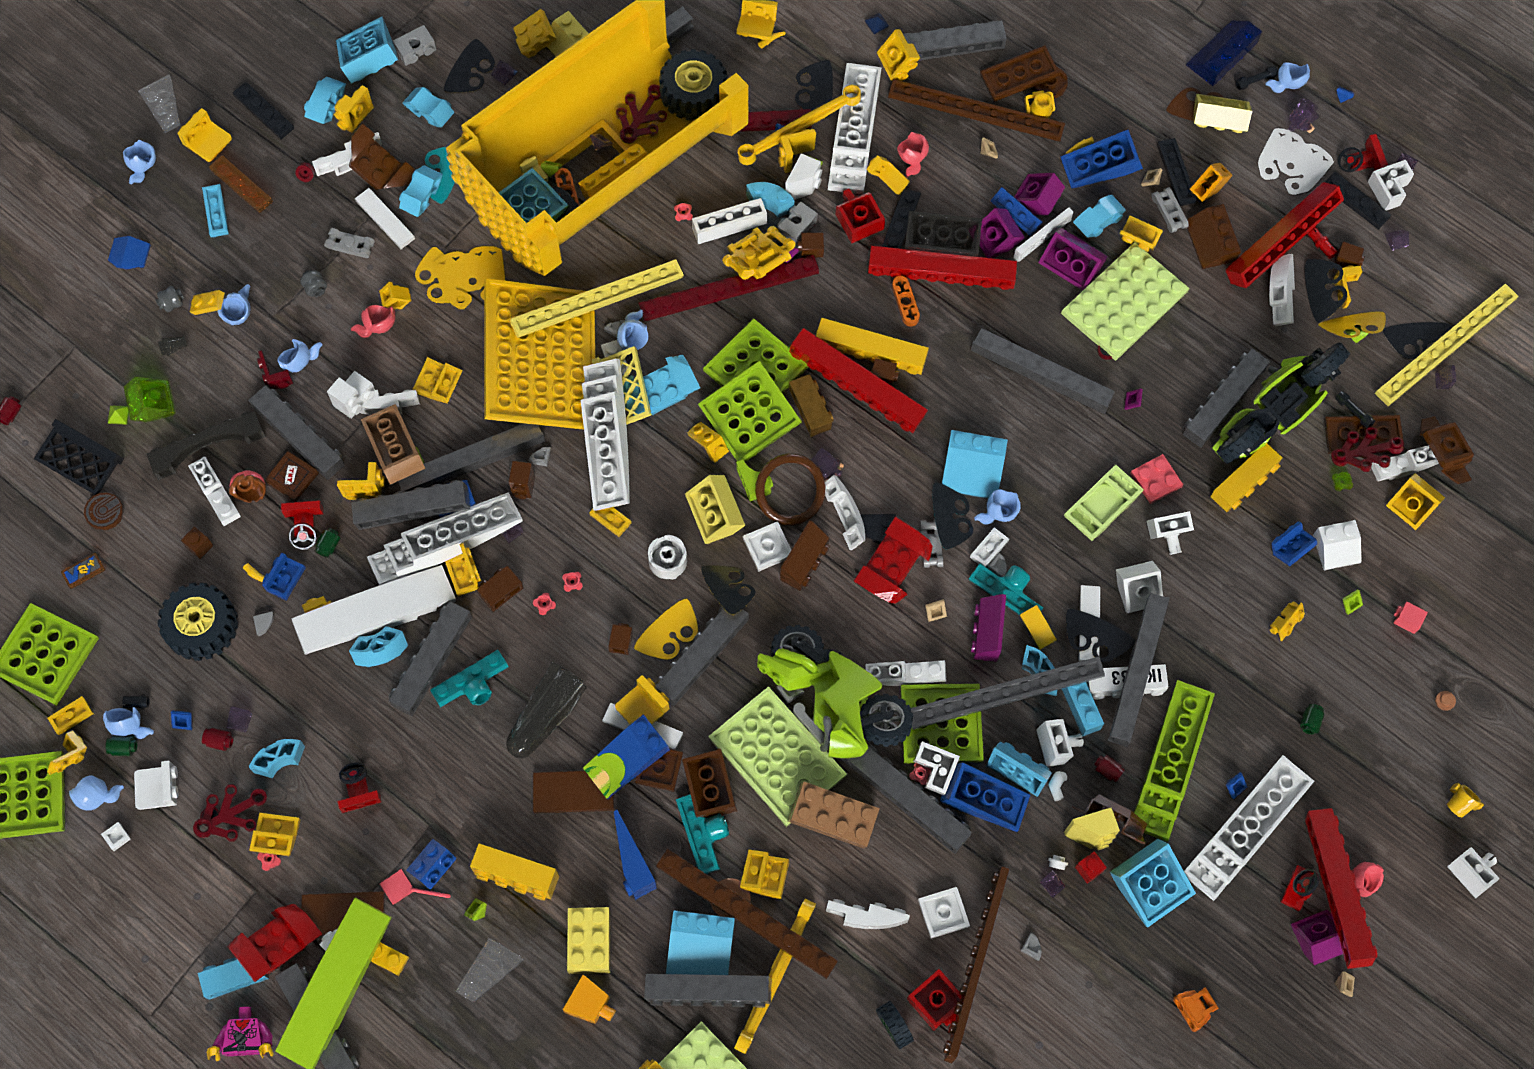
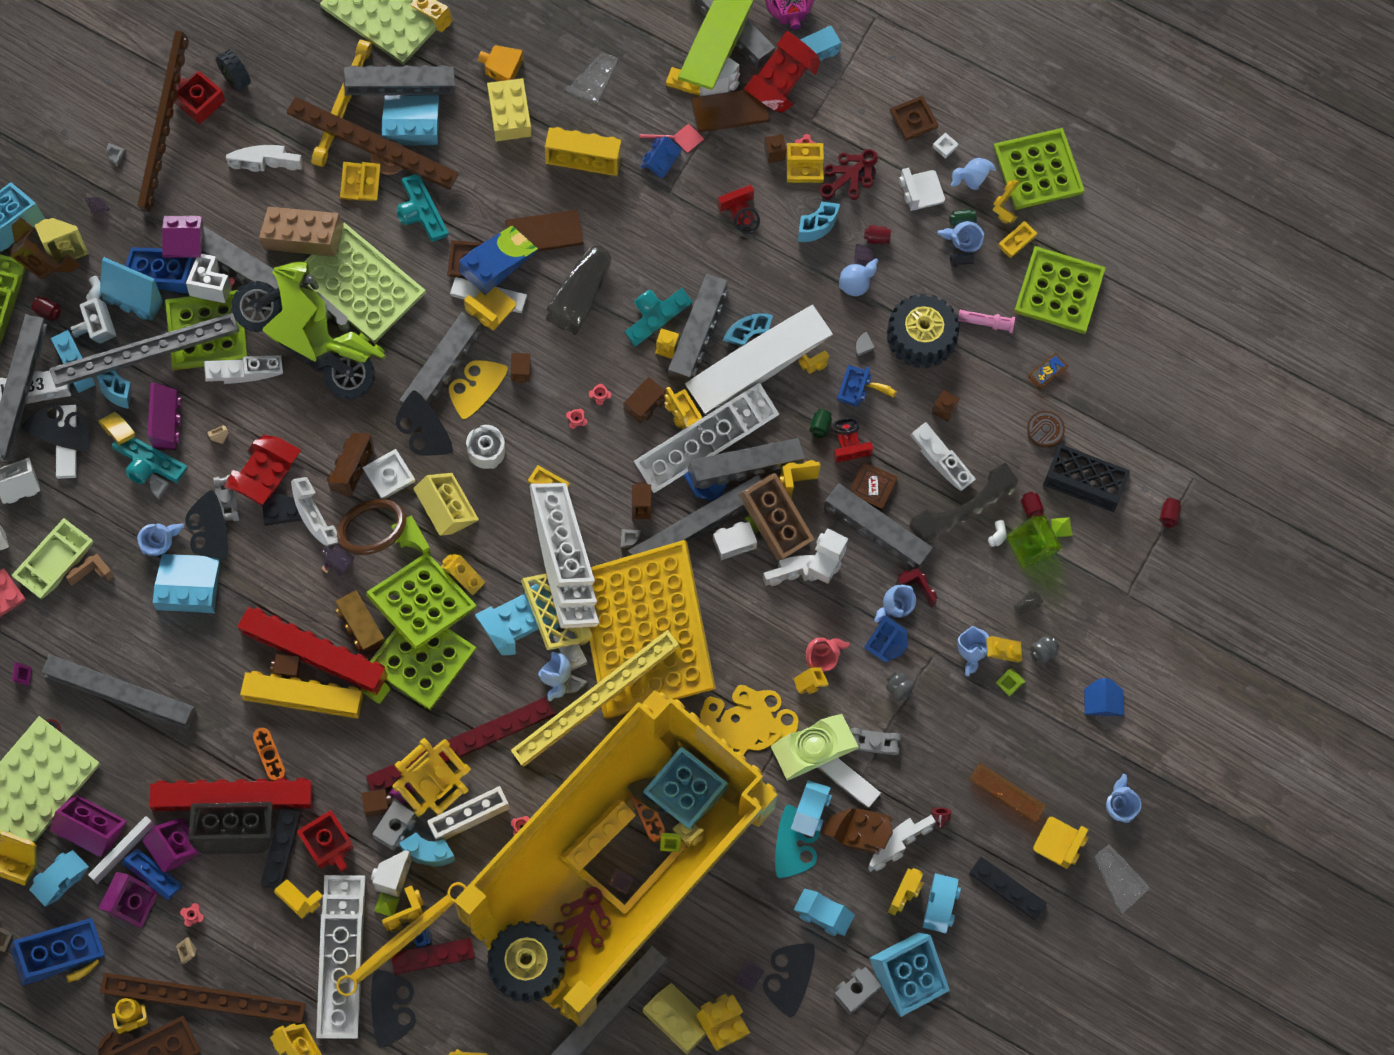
camera: 170 degrees right, 0 degrees up
blue slope [171,710,193,730] -> none
medium azure tile [202,184,229,237] -> none
dark orange hair [229,470,266,503] -> none
yellow slope [412,357,463,404] -> none
lime slope [464,898,487,921] -> none
blue slope [614,810,657,900] -> none
reddish brown slope [682,749,737,818] -> none
coral hair [897,132,929,178] -> none
white plate [918,887,970,939] -> none
white plate [970,527,1009,567] -> none
white plate [1048,855,1068,870] -> none
red brick [1075,851,1107,884] -> none
none -> medium nougat bracket [66,554,114,586]
none -> magenta slope [162,215,204,258]
none -> coral plate [180,903,204,927]
none -> yellow brick [655,329,679,359]
none -> white brick [713,522,757,560]
none -> reddish brown brick [764,134,787,163]
none -> yellowish green slope [771,714,859,781]
none -> light blue hair [839,259,878,296]
none -> blue slope [864,615,908,662]
none -> reddish brown plate [890,95,938,141]
none -> bright pink pin [958,309,1015,333]
none -> white arm [988,520,1007,547]
none -> lime slope [996,668,1026,697]
none -> dark red brick [1020,492,1045,521]

